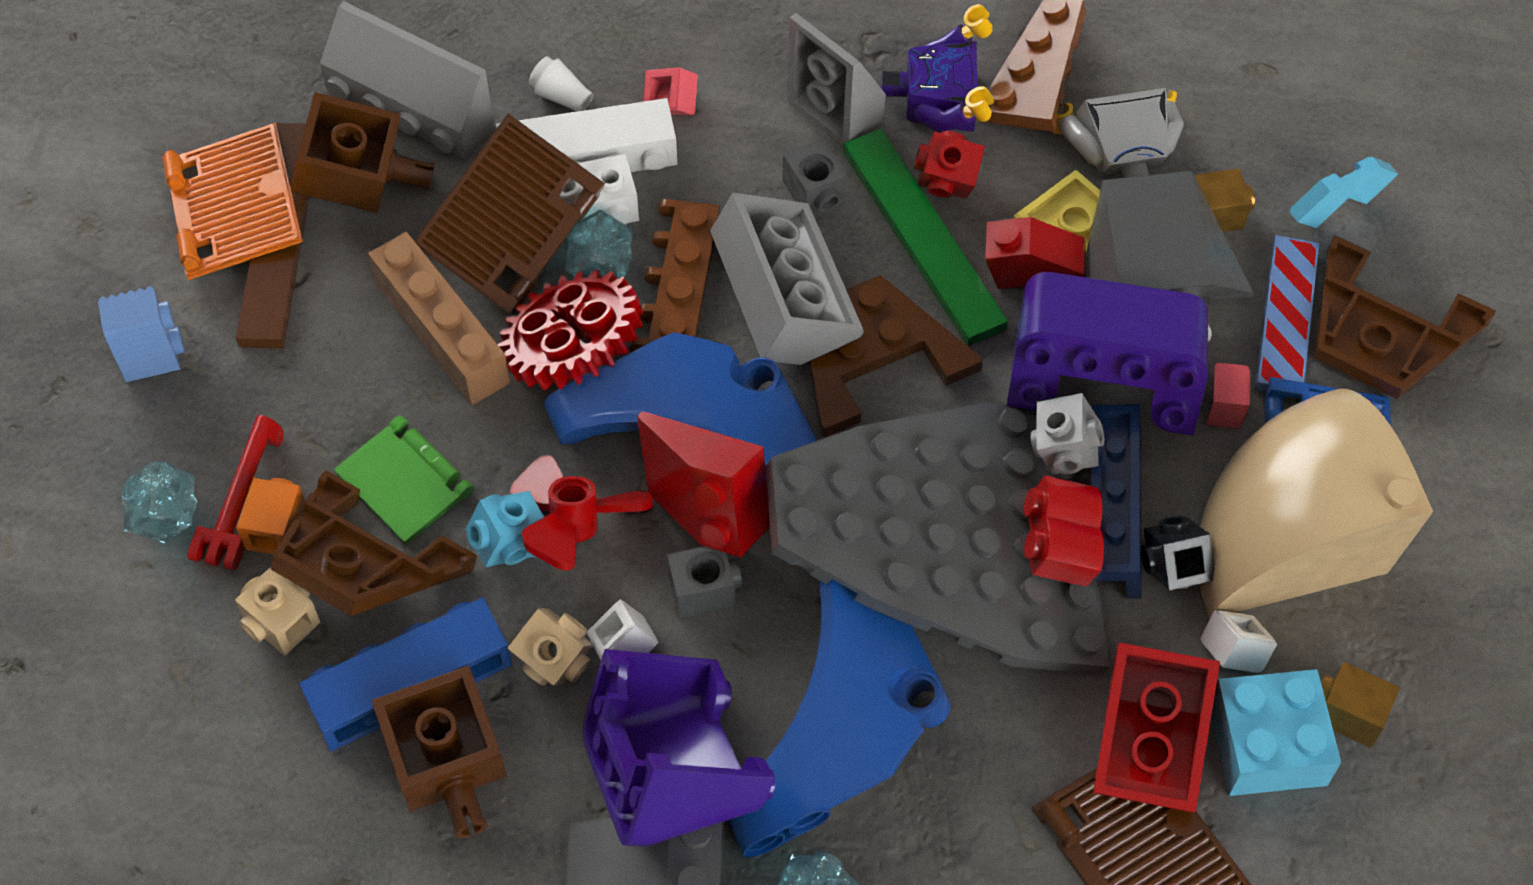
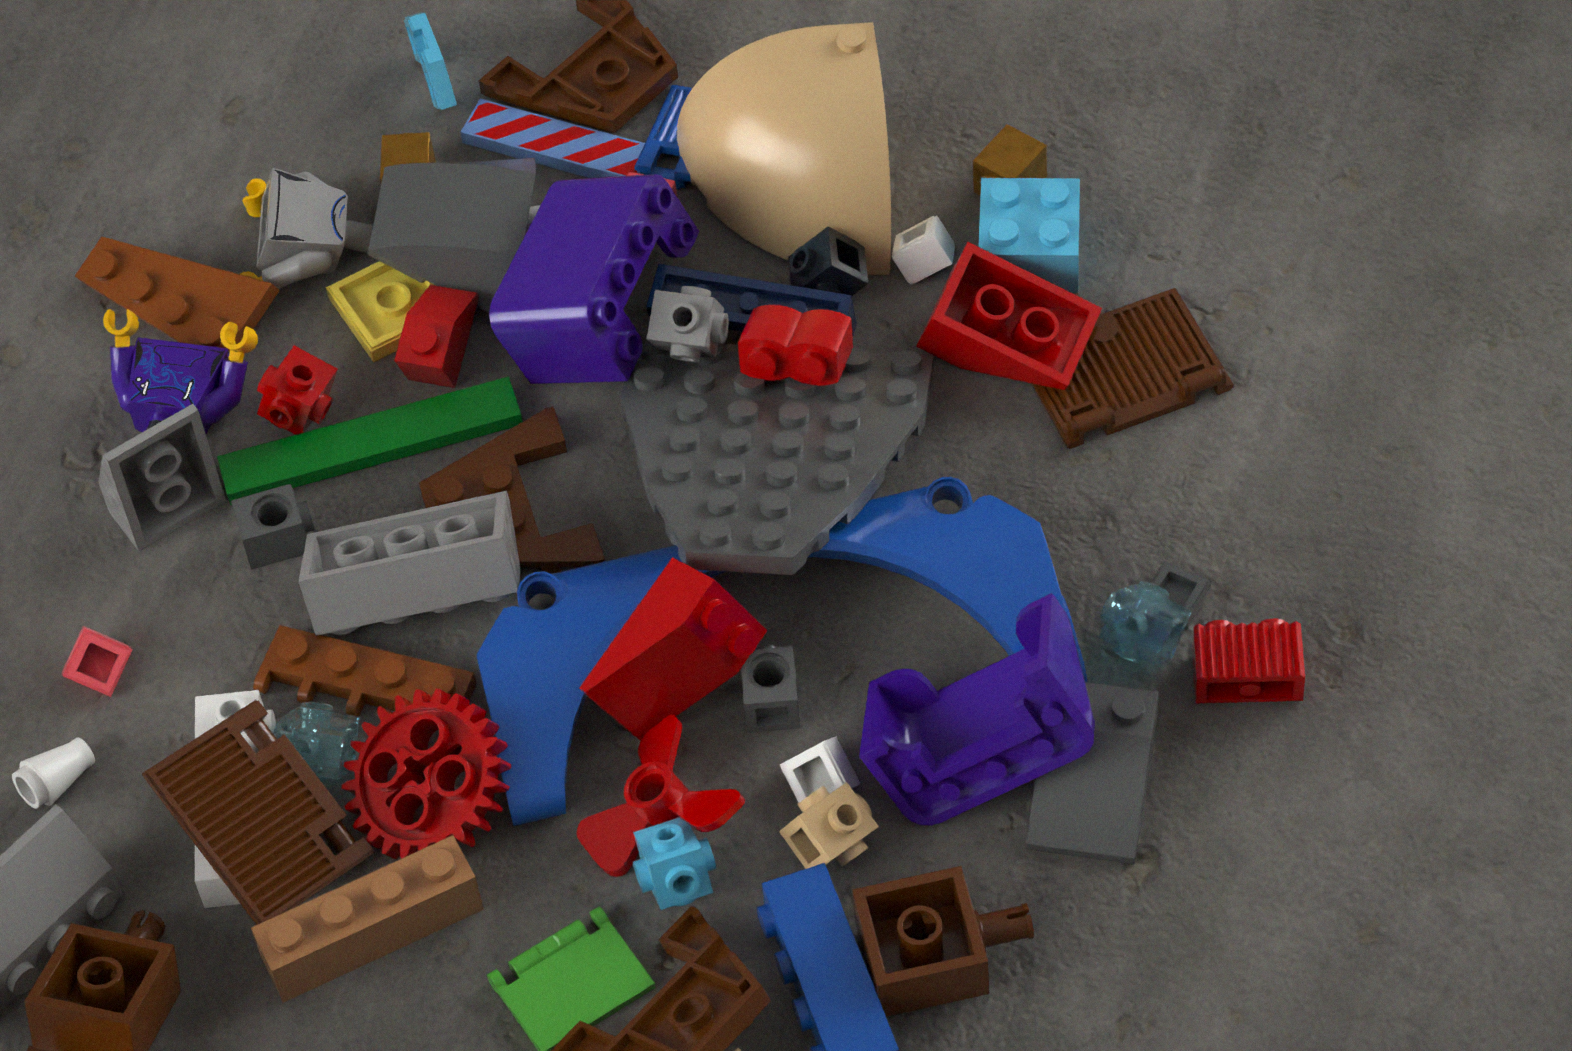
camera: 75 degrees left, 5 degrees down
white brick [496,98,677,172] -> none

